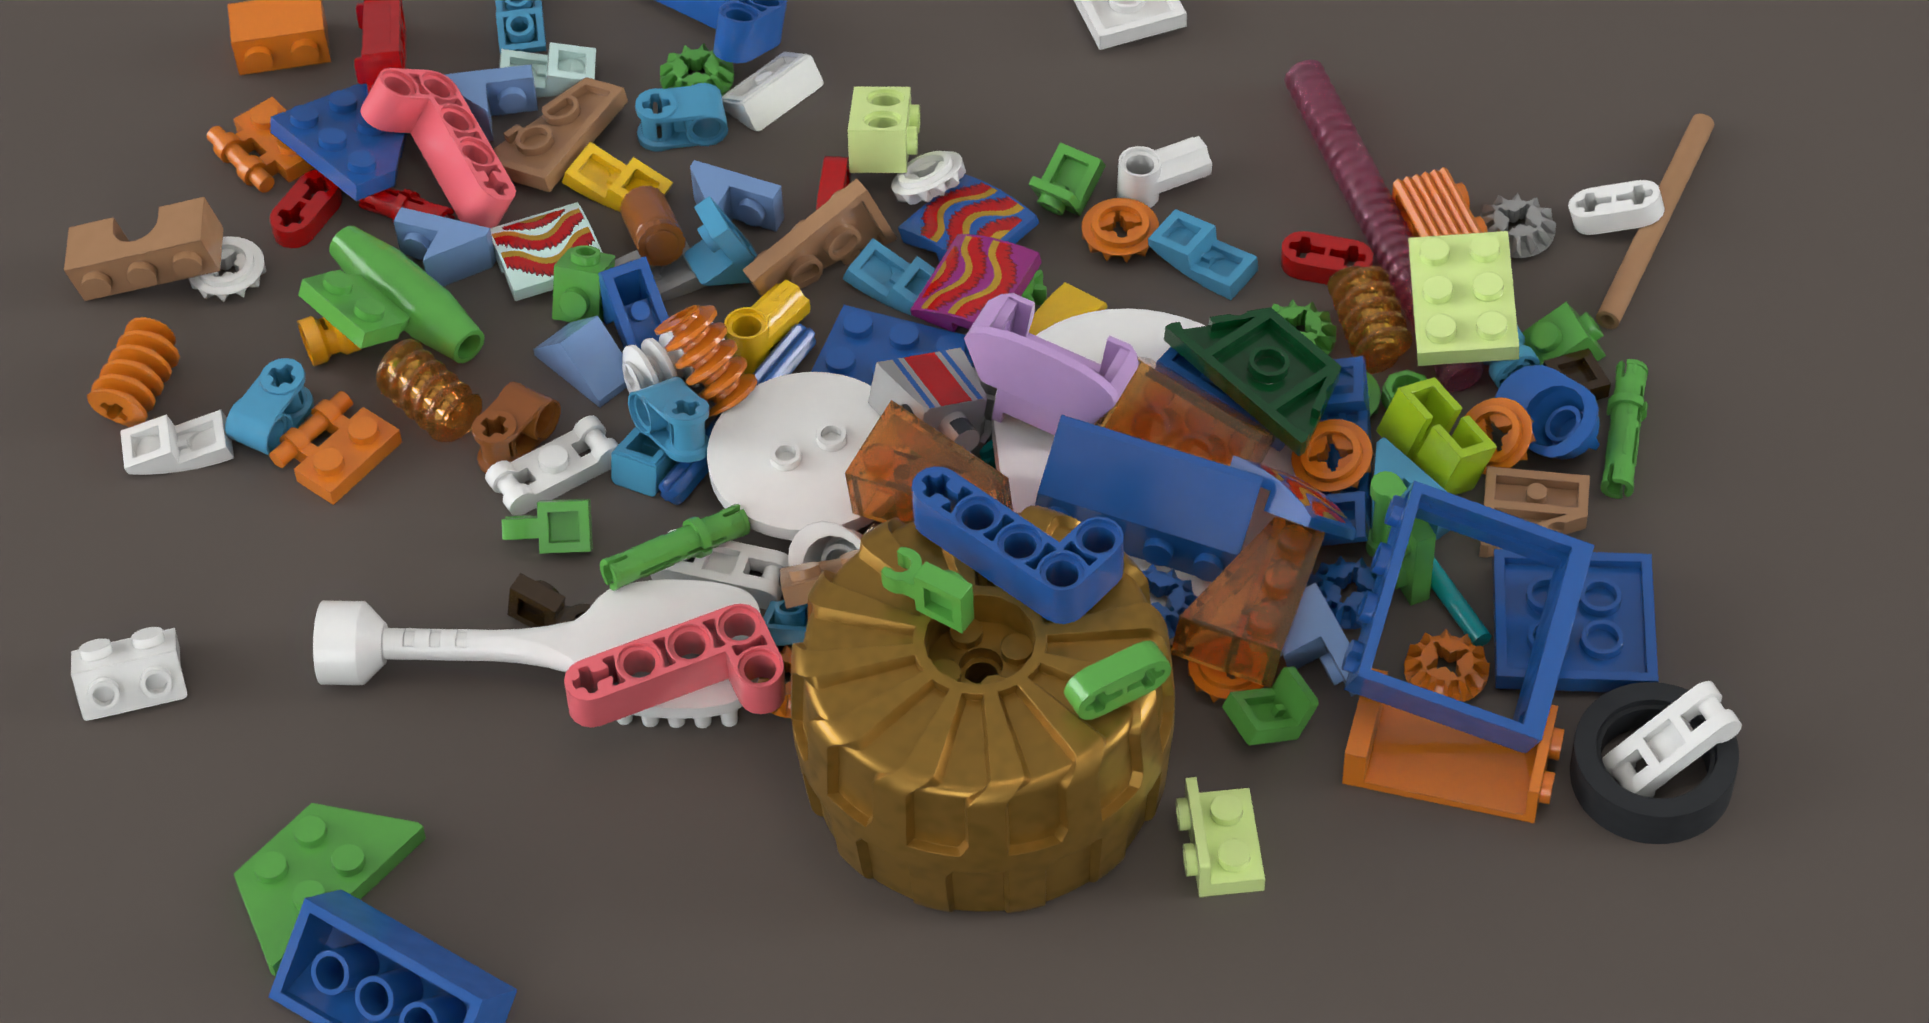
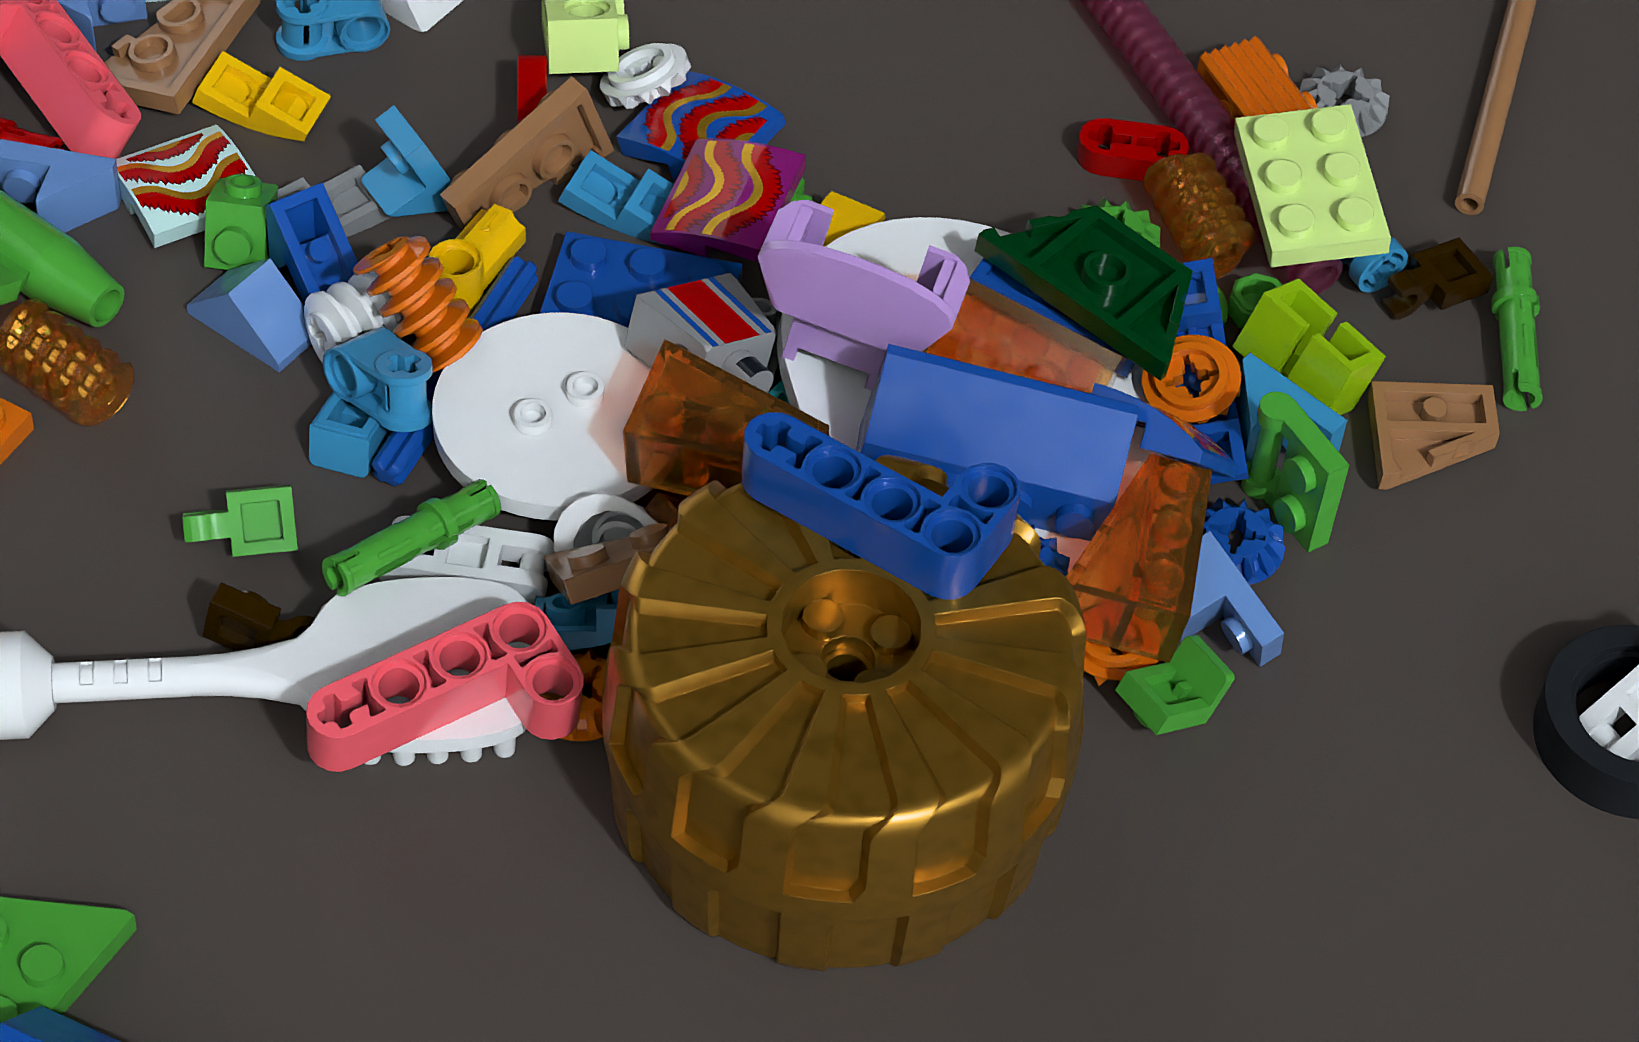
camera: 15 degrees left, 0 degrees up
dark orange piece [472,381,561,474] -> none
white plate [485,416,619,516] -> none
dark orange piece [620,186,686,266] -> none
medium blue slope [690,160,784,231] -> none
bright green plate [881,547,974,633] -> none
bright green bracket [1028,142,1106,216] -> none
bright green beam [1064,641,1172,720] -> none
orange gear [1082,198,1159,263] -> none
white piece [1117,136,1212,208] -> none
dark azure slope [1148,209,1258,300] -> none
yellowish green bracket [1176,777,1265,897] -> none
blue window [1342,480,1595,754] -> none
orange panel [1342,668,1565,823] -> none
orange gear [1404,628,1490,702] -> none
teal bar [1431,557,1492,646] -> none
orange gear [1464,397,1536,475] -> none
blue plate [1492,549,1659,692] -> none
blue piece [1495,365,1600,460] -> none
bright green bracket [1522,302,1606,365] -> none
white beam [1568,180,1665,235] -> none

